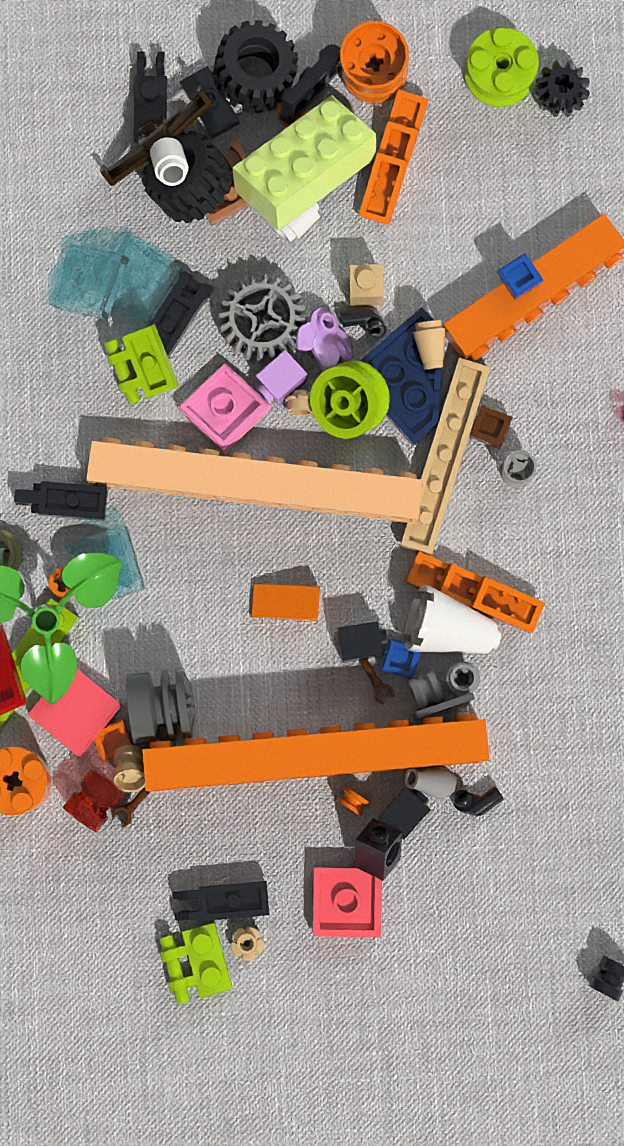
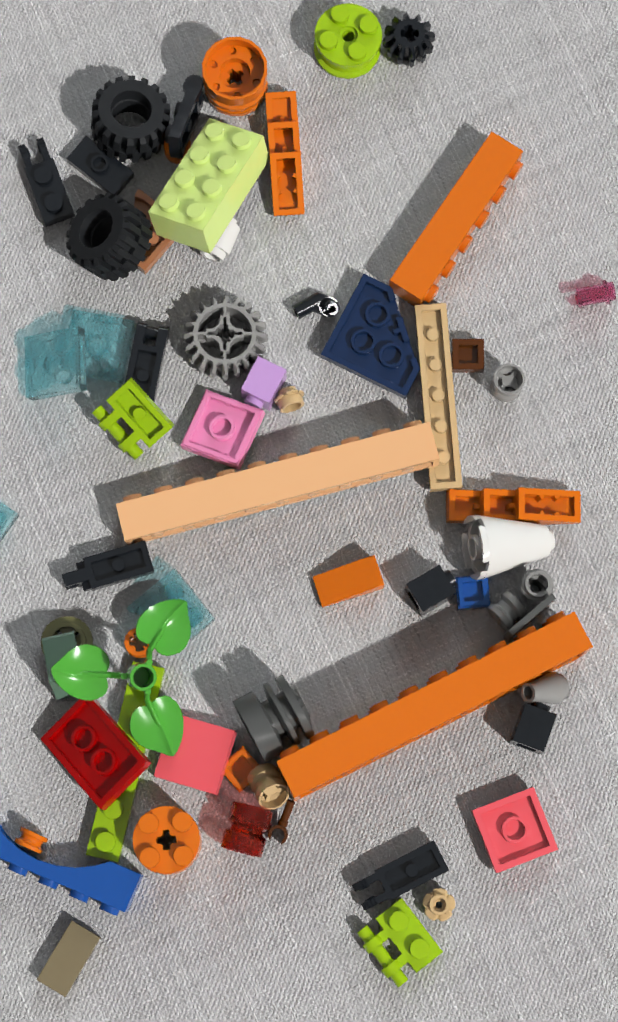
camera: 25 degrees left, 5 degrees down
dark brown plate [100,85,212,186] -> none
white brick [150,138,188,186] -> none
lavender plate [296,308,352,372] -> none
lime wheel [310,360,390,439] -> none
orange bush [336,786,370,817] -> none
tan brick [349,264,384,307] -> none
black brick [354,818,402,881] -> none
reddish brown hand [360,660,395,704] -> none
tan cone [413,320,446,370] -> none
black arm [453,786,504,817] -> none
blue tile [497,253,543,300] -> none

